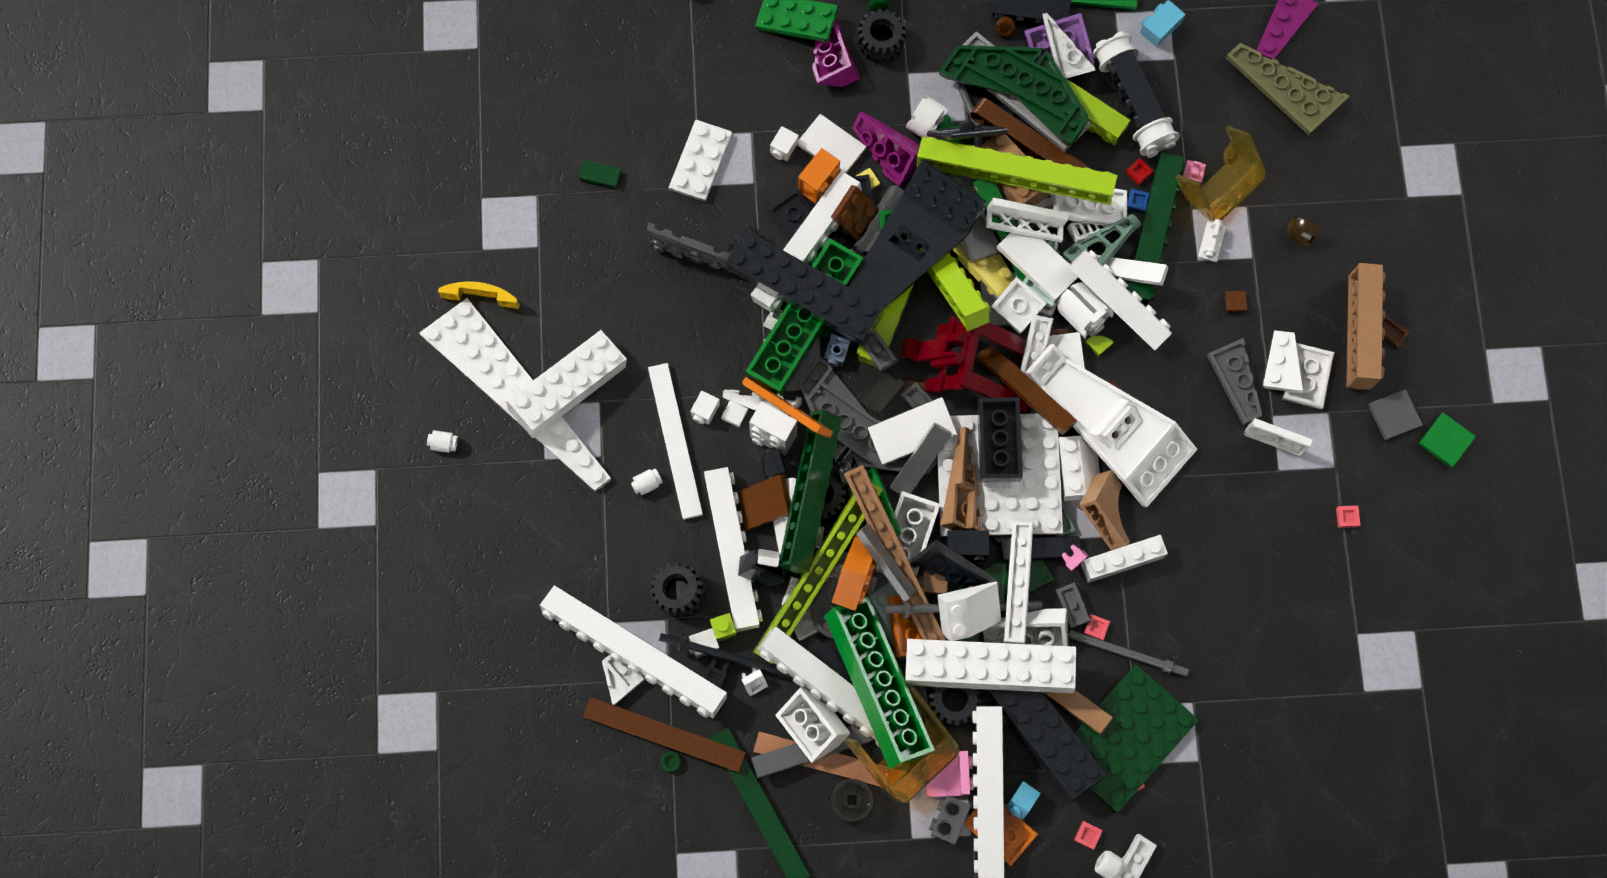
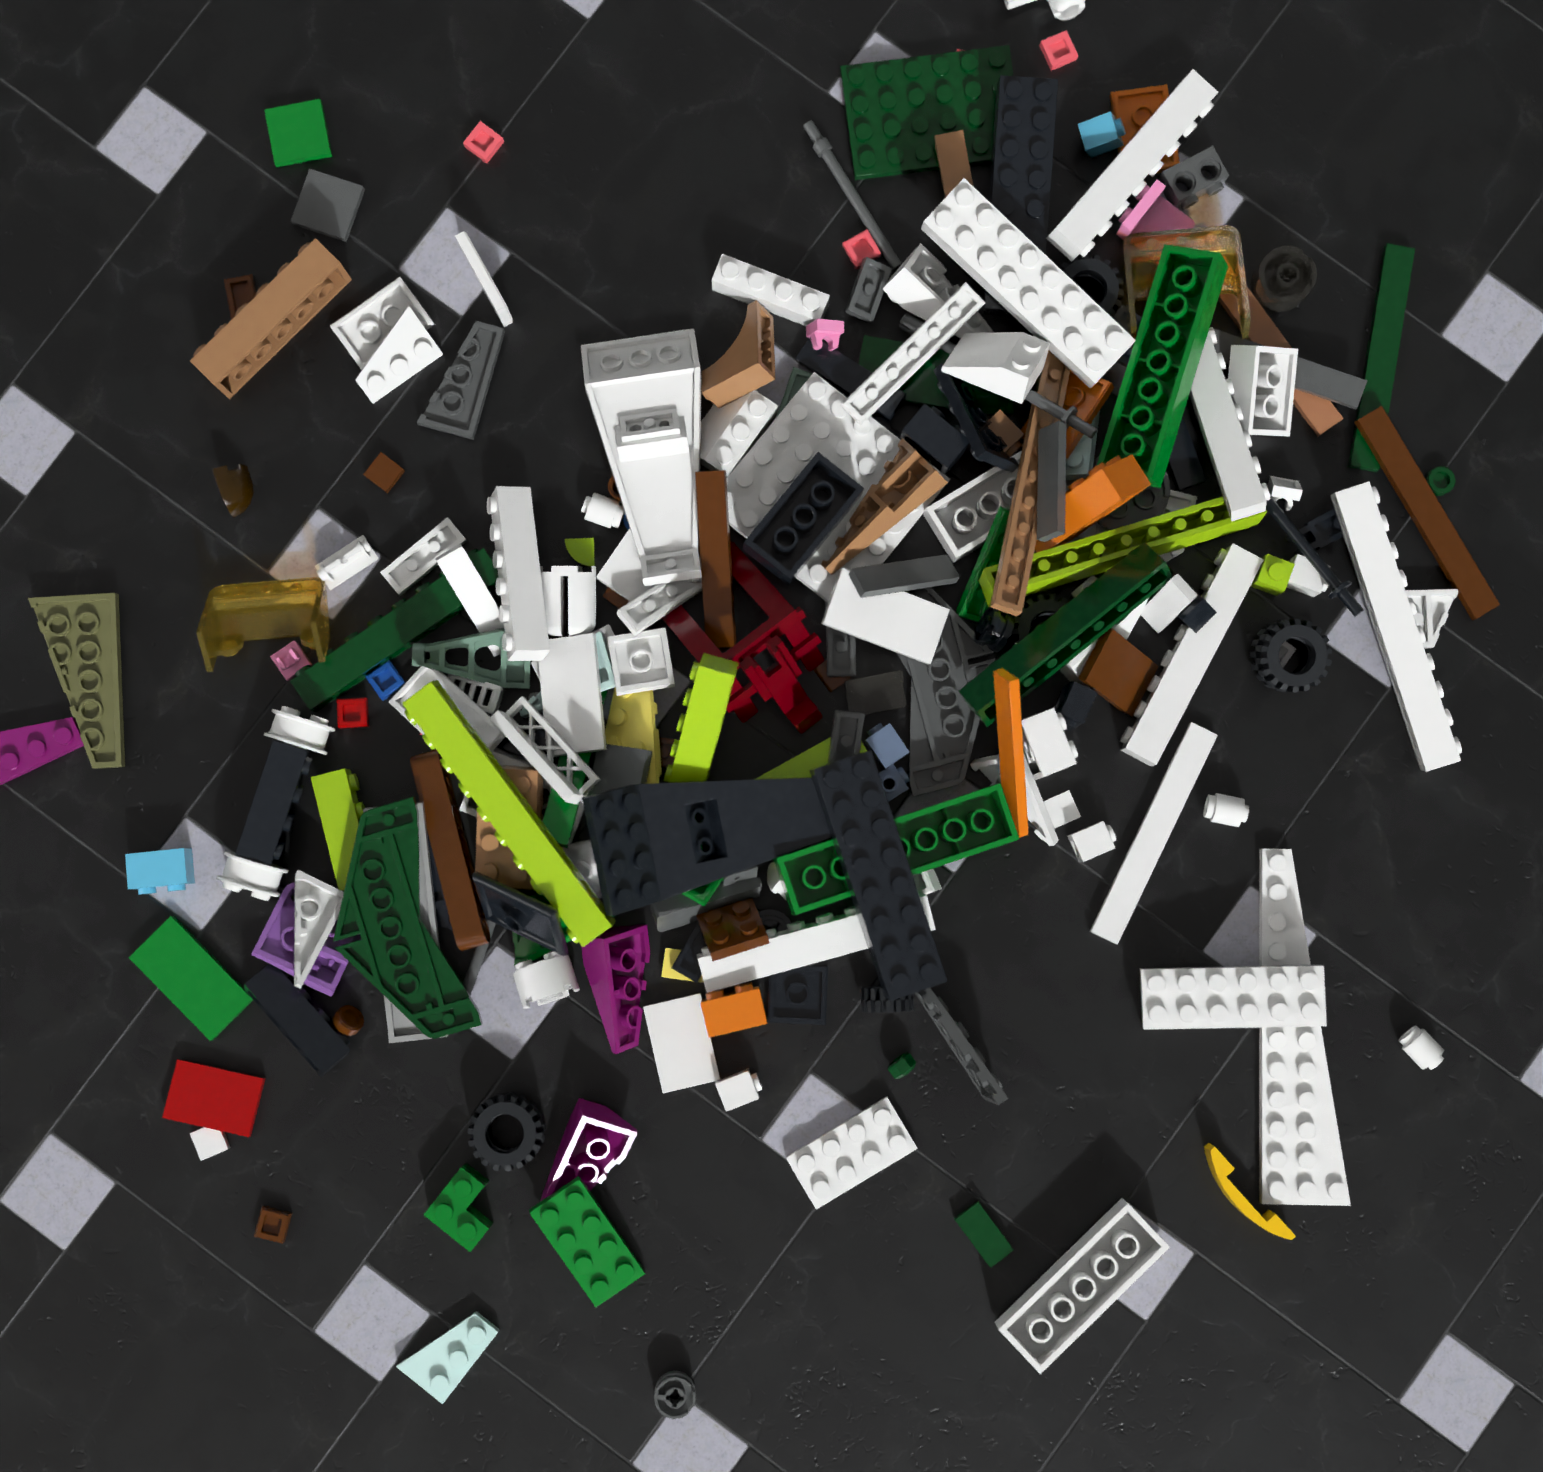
camera: 140 degrees left, 10 degrees up
none -> white plate [380,517,467,596]
none -> white brick [581,492,625,529]
none -> sand blue brick [864,723,909,770]
none -> dark green tile [887,1051,916,1079]
none -> white brick [995,1198,1170,1374]

